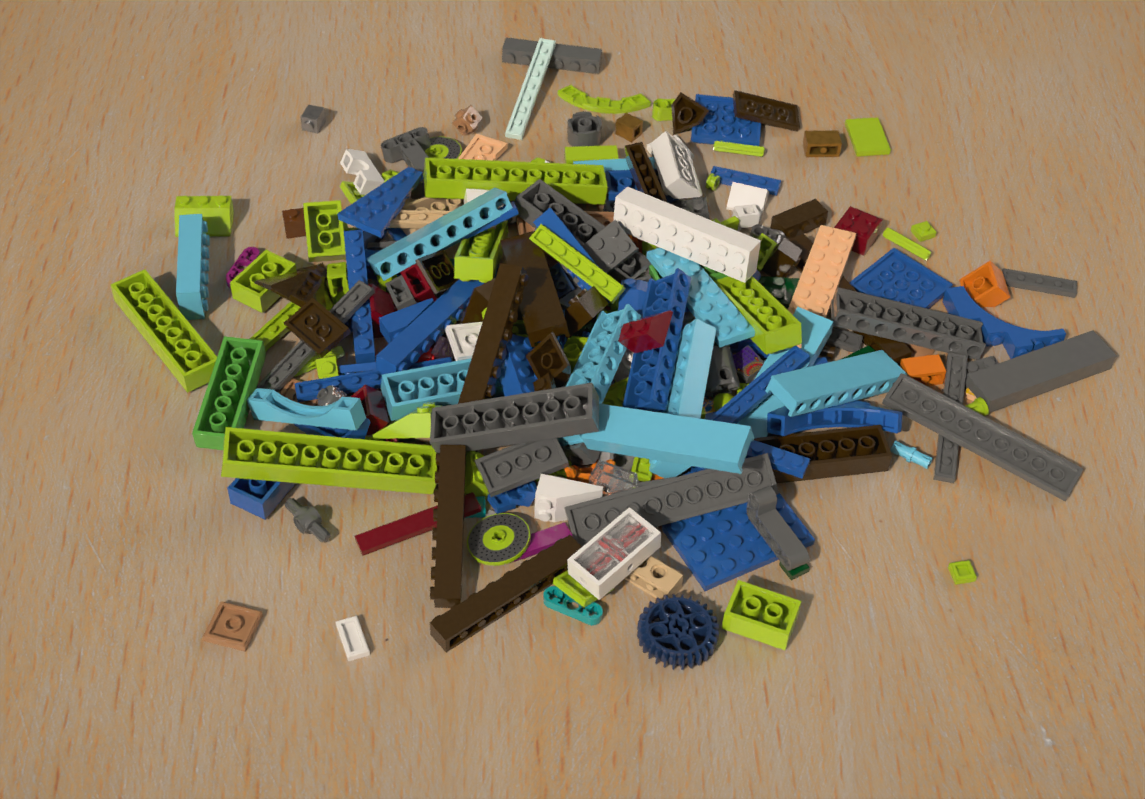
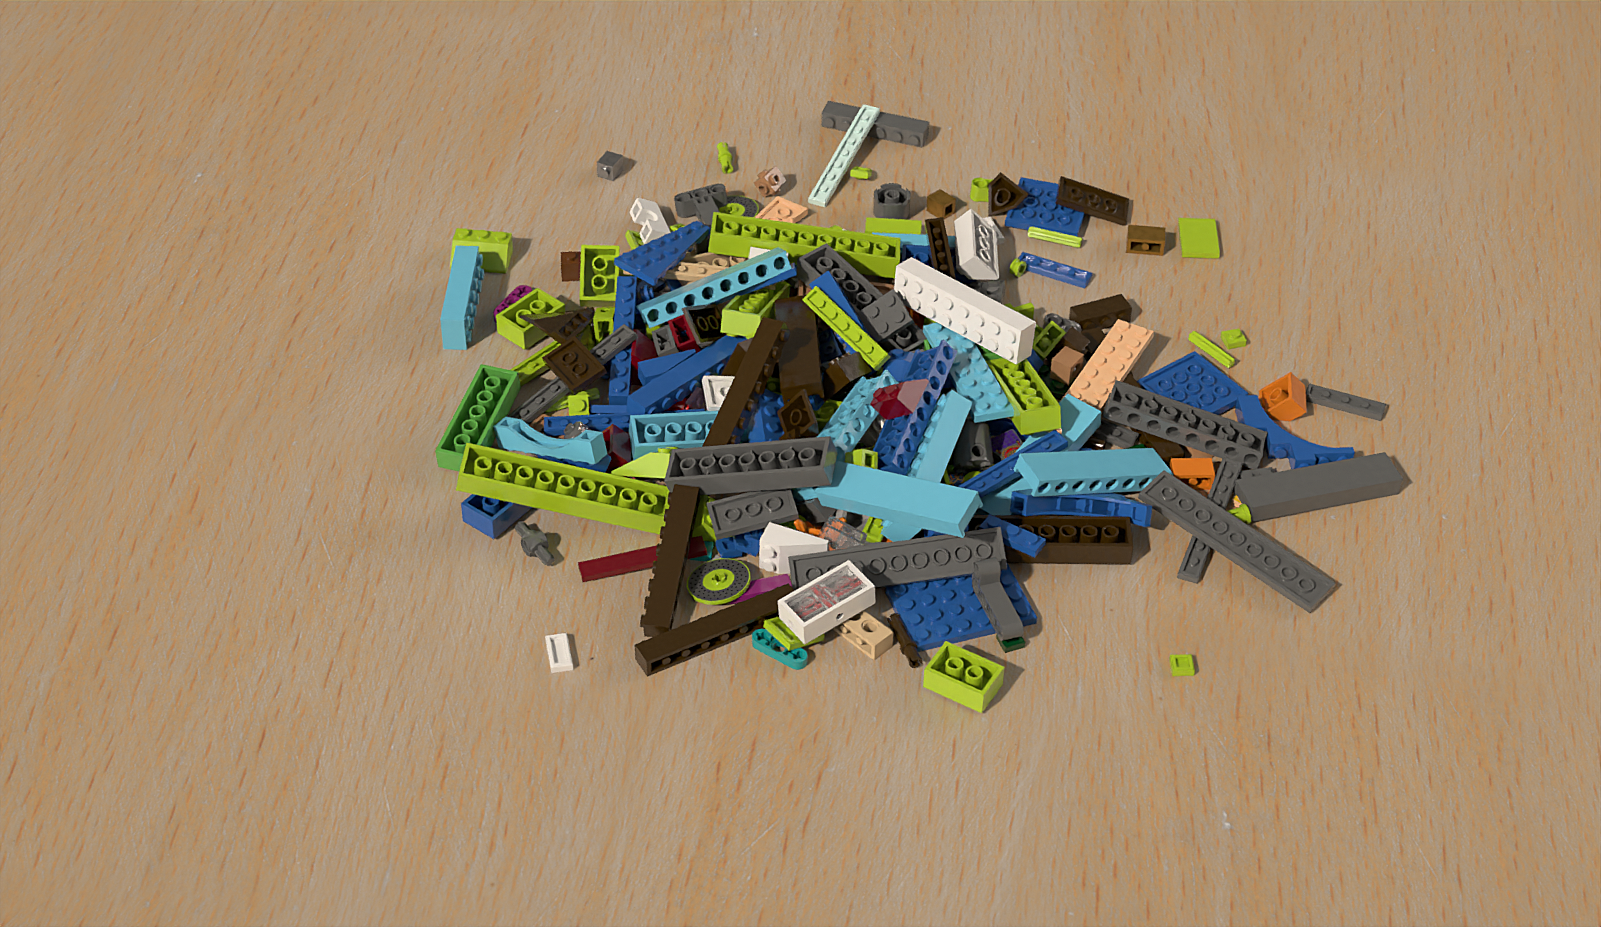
camera: 10 degrees right, 5 degrees down
lime brick [110,269,217,393] -> none
medium nougat tile [203,601,263,652] -> none
lime tile [558,85,651,114] -> none
dark blue gear [637,593,719,671] -> none
white slope [727,182,769,215] -> none
white brick [733,204,761,231] -> none
dark red brick [834,206,883,256] -> none
medium azure pin [890,440,933,469] -> none
none -> blue plate [640,285,655,303]
none -> lime pin [717,142,733,174]
none -> lime brick [845,449,878,469]
none -> lime tile [850,166,872,179]
none -> dark brown pin [887,613,923,668]
none -> medium nougat piece [1050,346,1084,386]

